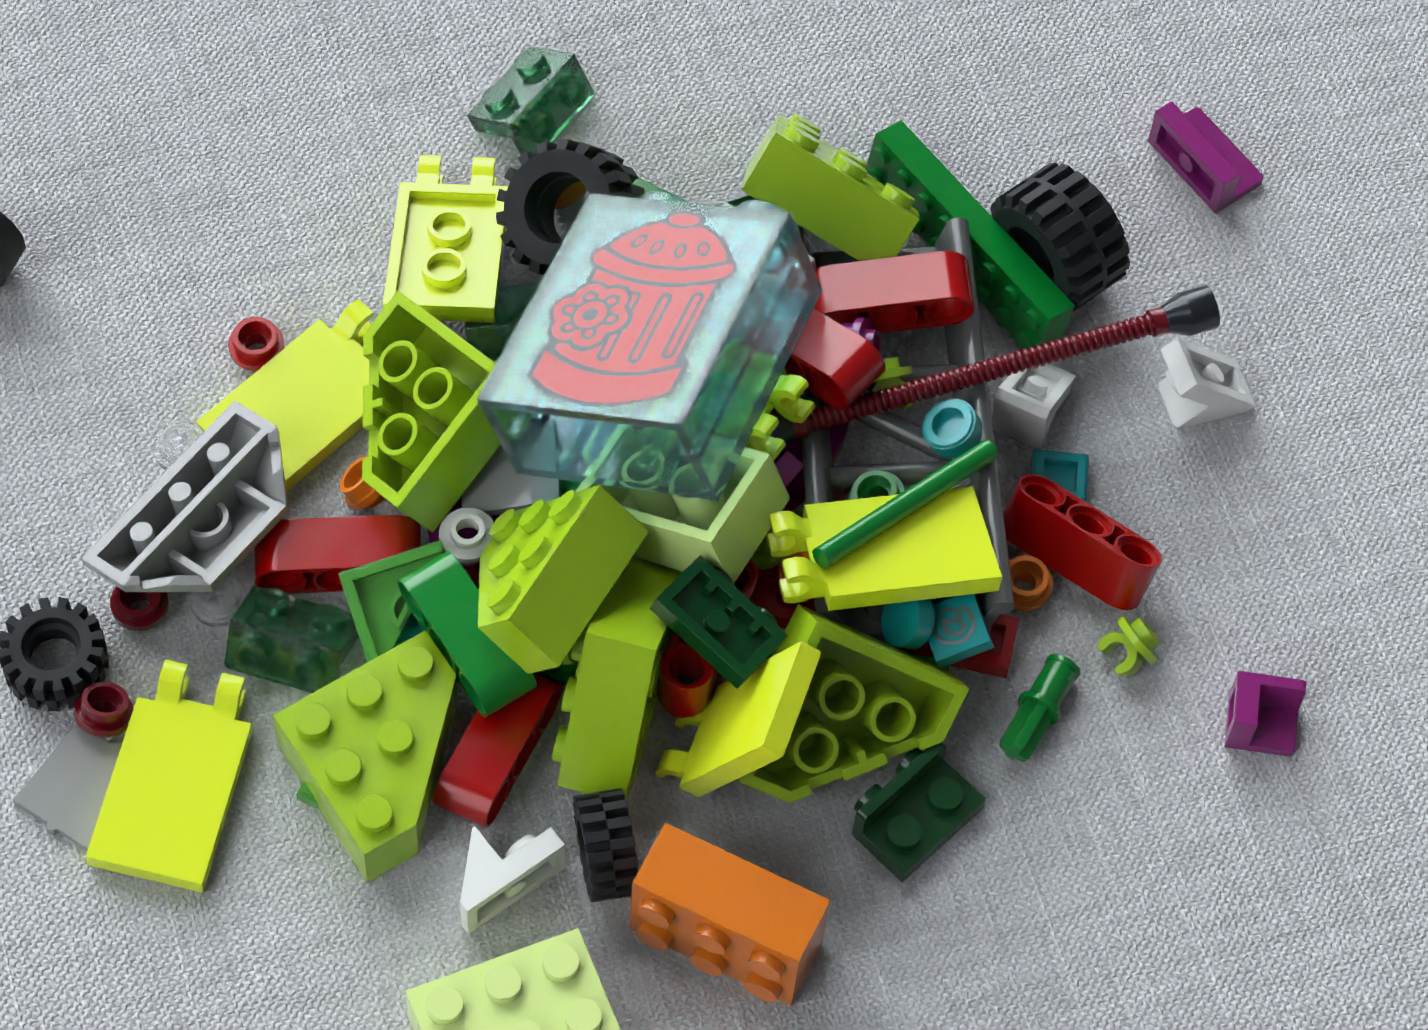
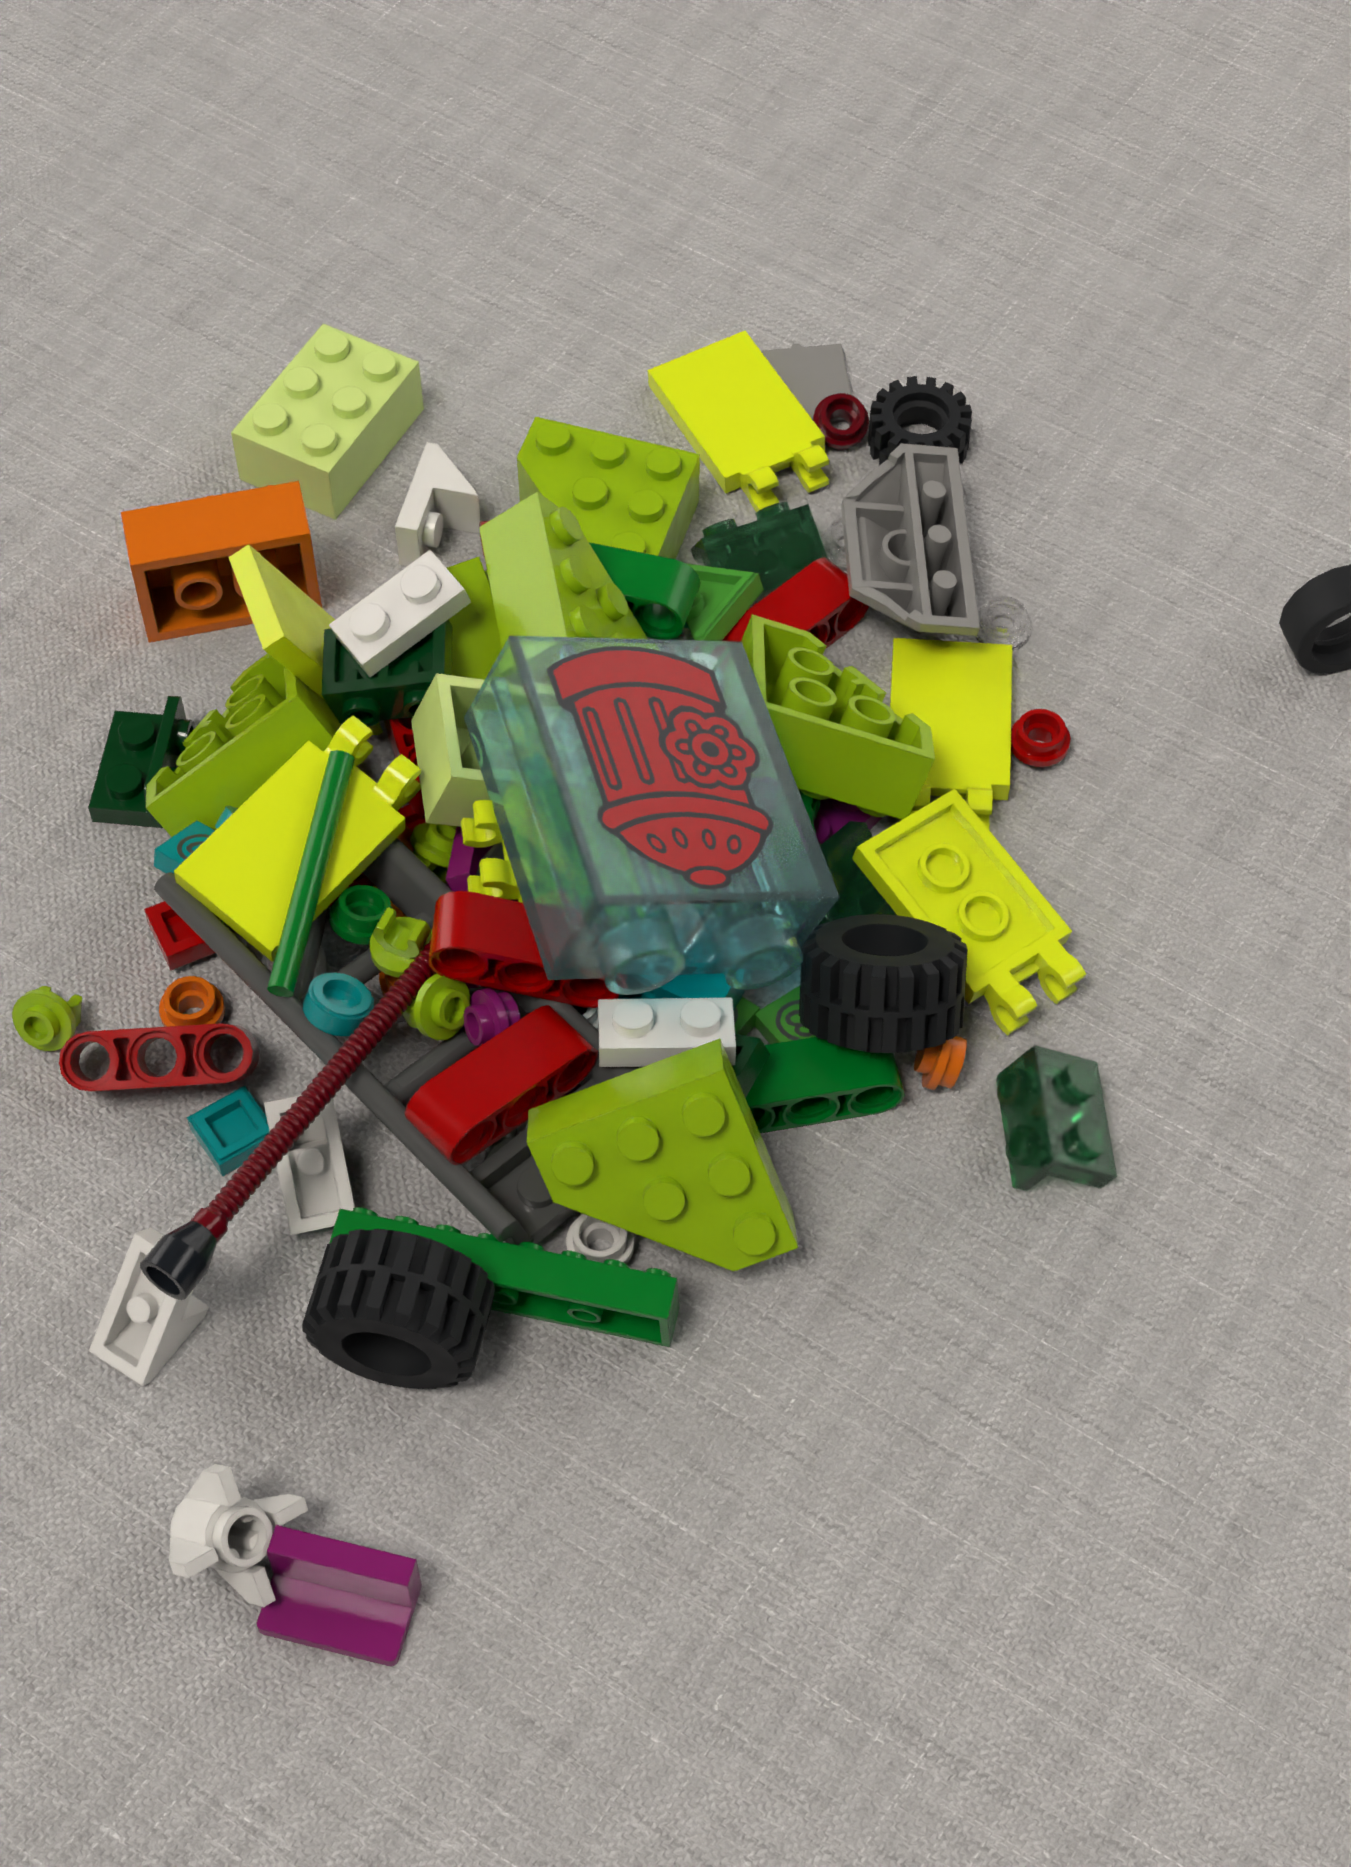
camera: 145 degrees right, 5 degrees down
black tyre [573,788,639,903] -> none
green axle [999,654,1081,762] -> none
none -> white brick [169,1464,308,1607]
none -> white plate [329,550,471,677]
none -> lime plate [370,907,432,977]

